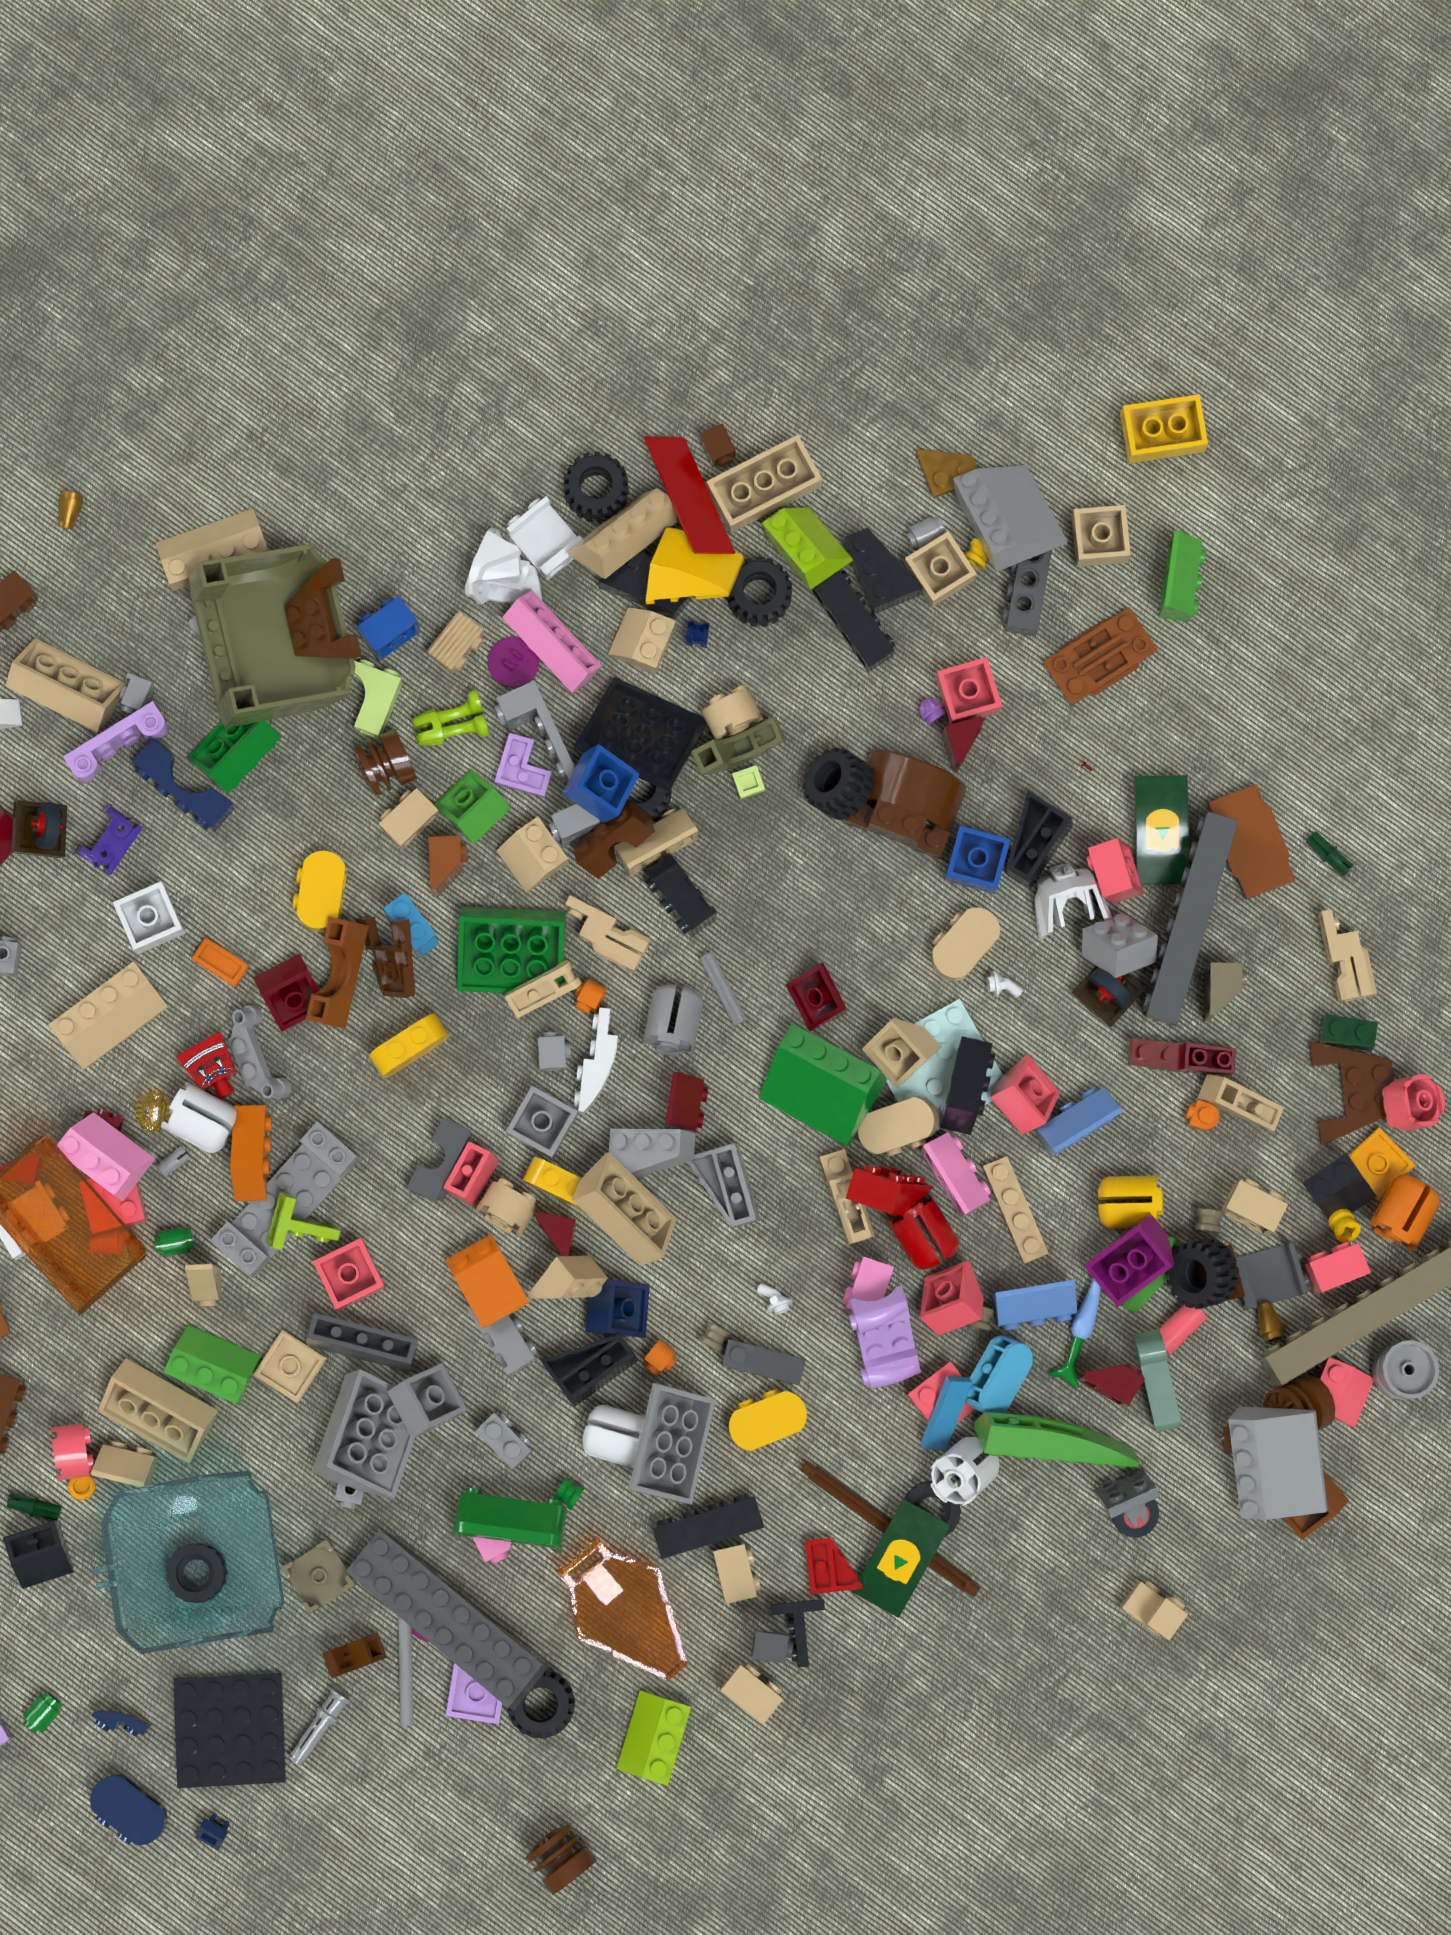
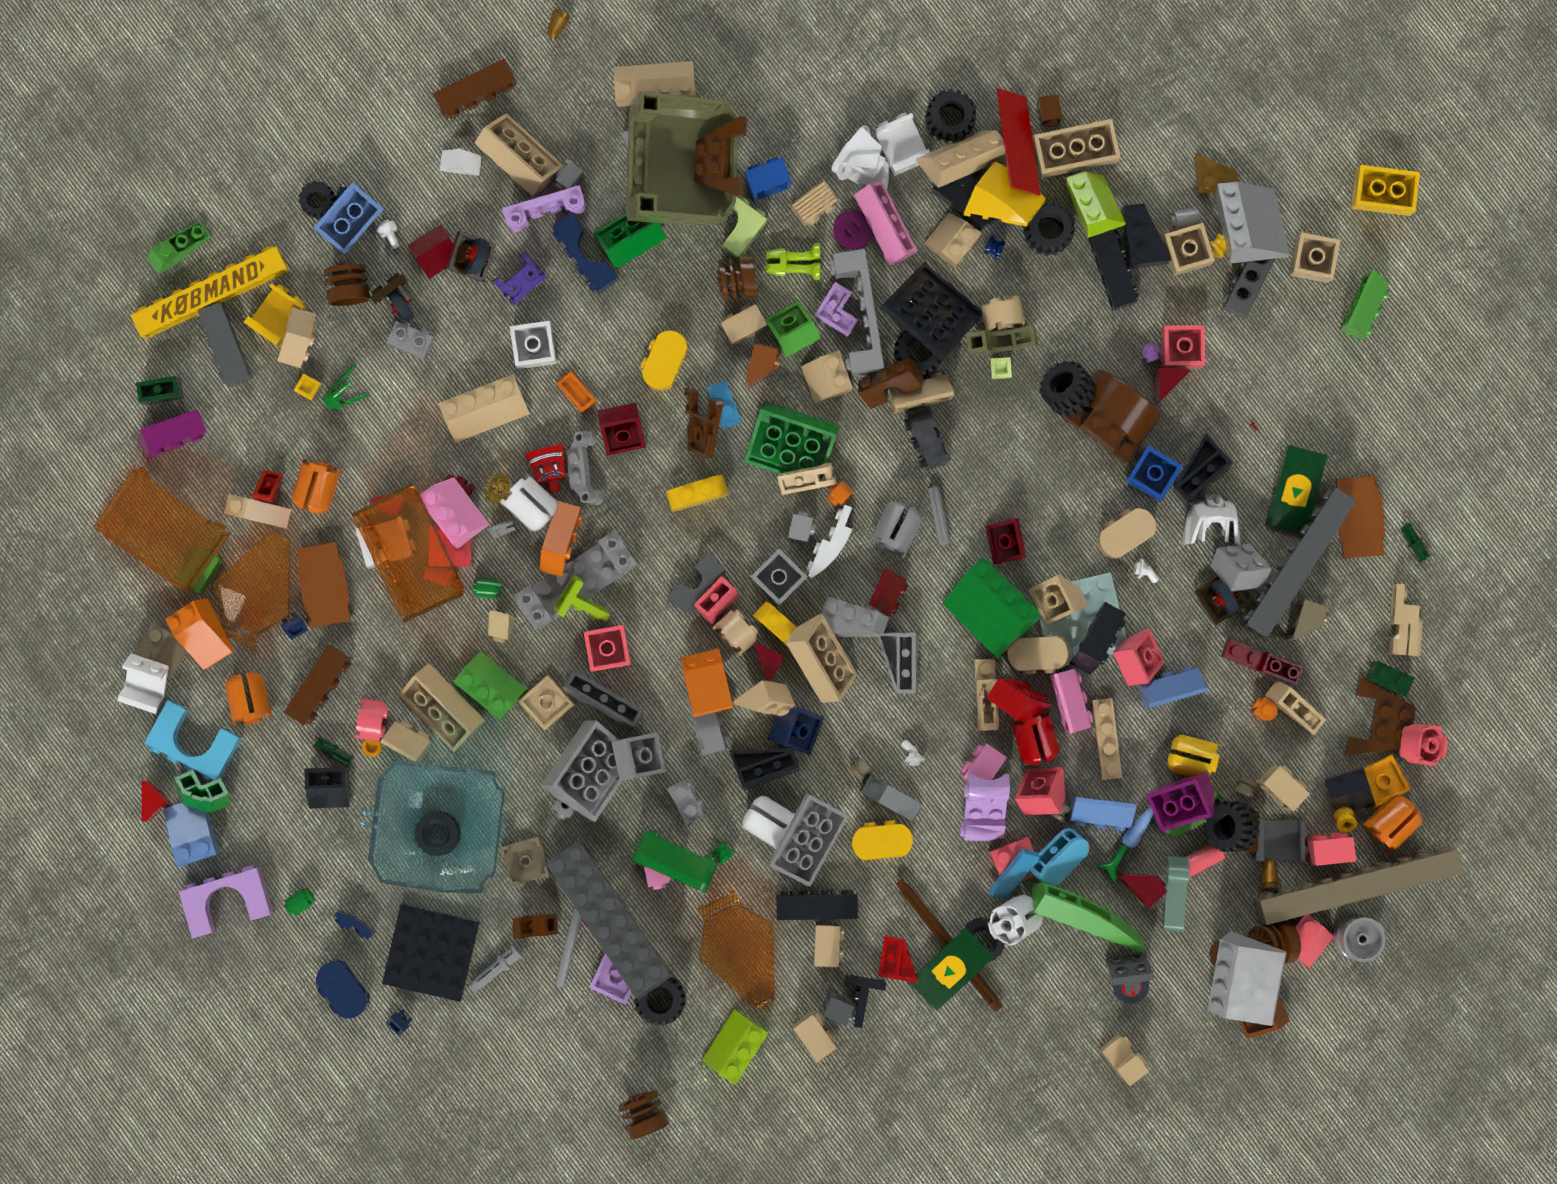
camera: 15 degrees right, 5 degrees up
dark orange arch [306,917,369,1029] -> none
blue brick [562,744,639,823] -> none
tan plate [565,895,651,973] -> none
orange plate [643,1339,677,1377] -> none
dark orange piece [1042,607,1158,706] -> none
coral brick [1087,838,1144,904] -> none

